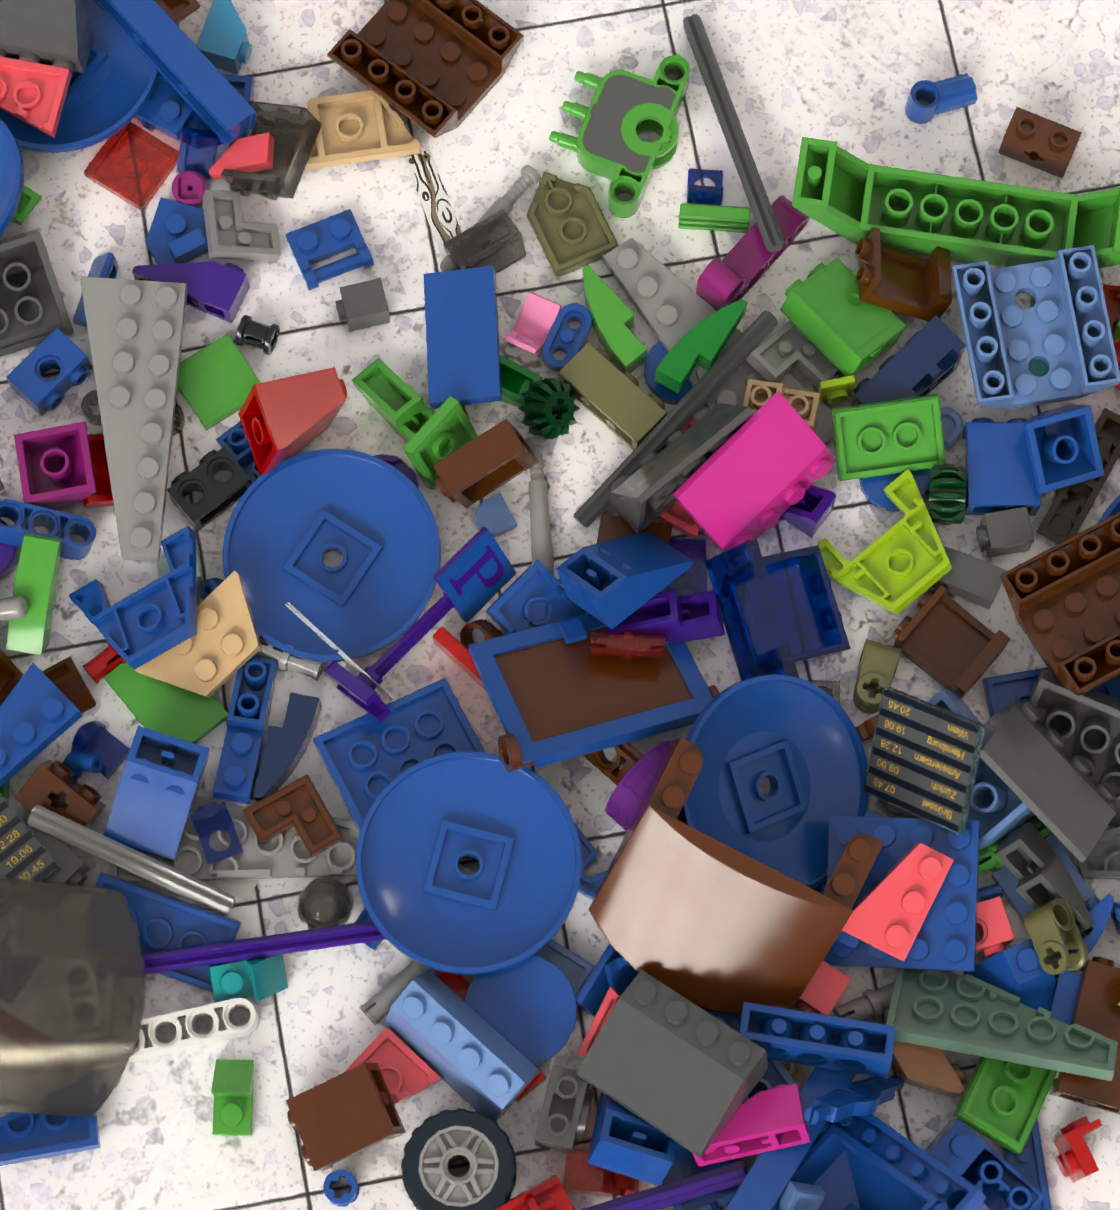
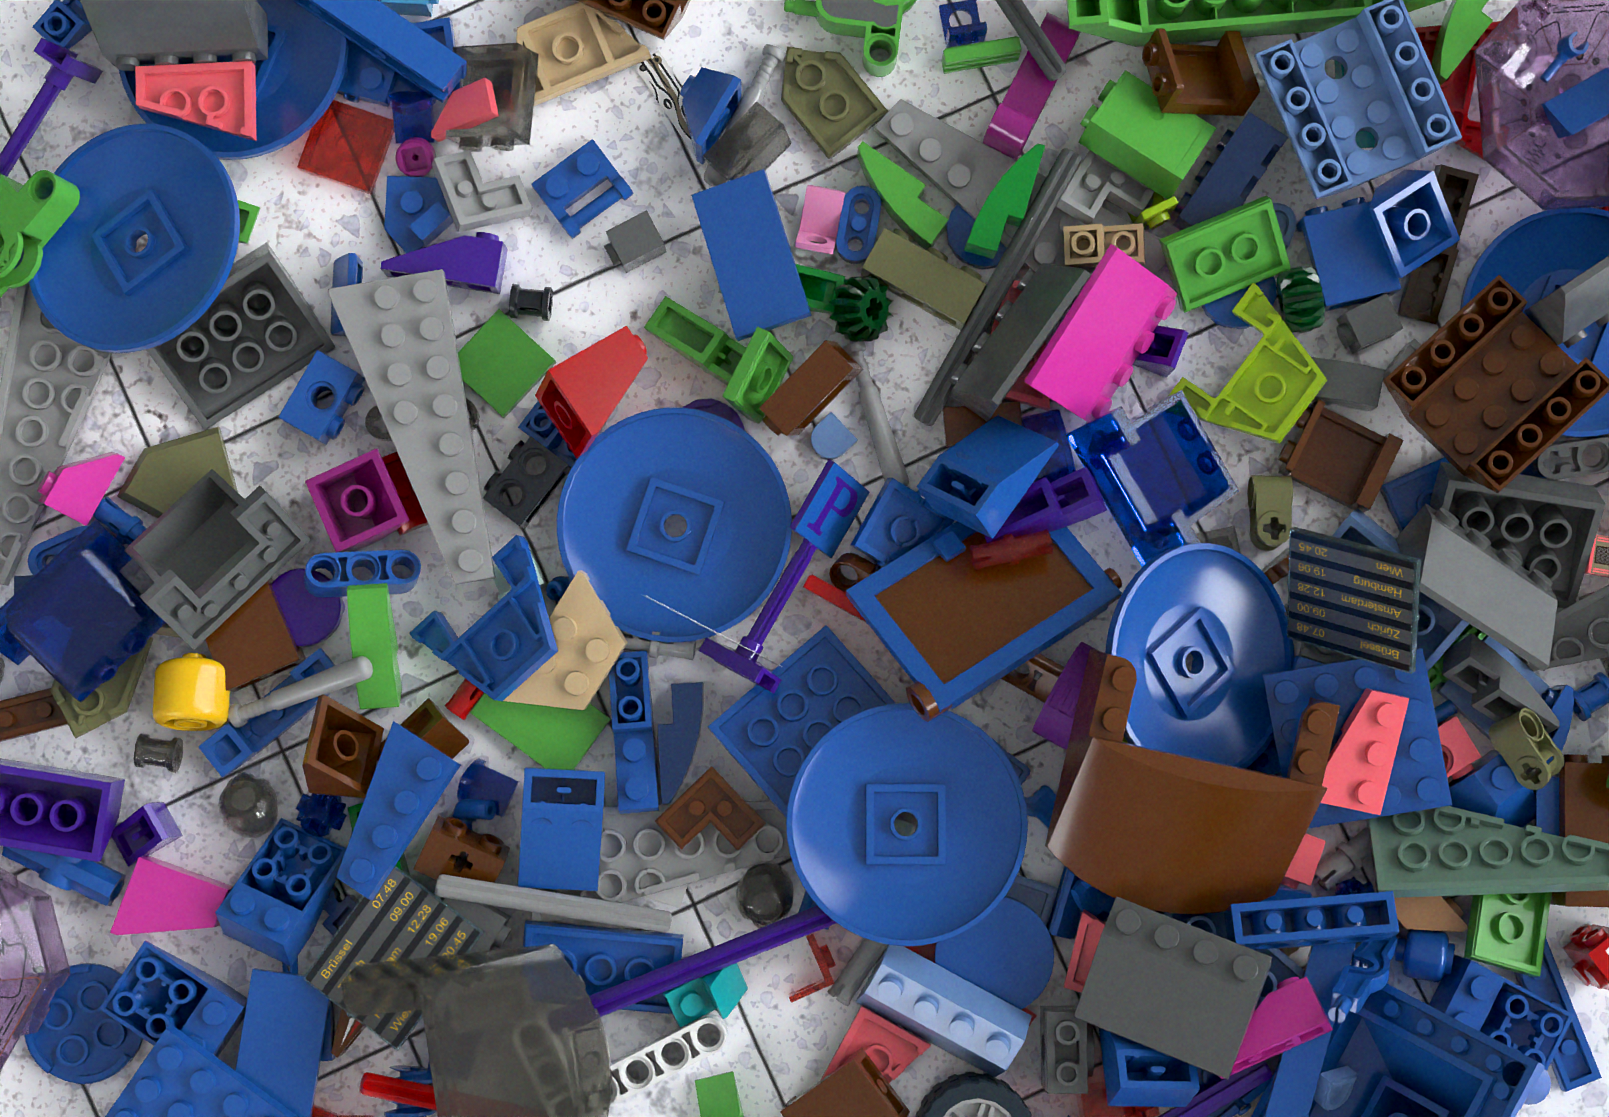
camera: 15 degrees left, 10 degrees up
clear blue bracket [189,802,243,865] -> none
none -> blue slope [680,67,742,165]
none -> clear red bracket [789,932,836,1003]
none -> blue head [1395,929,1455,982]

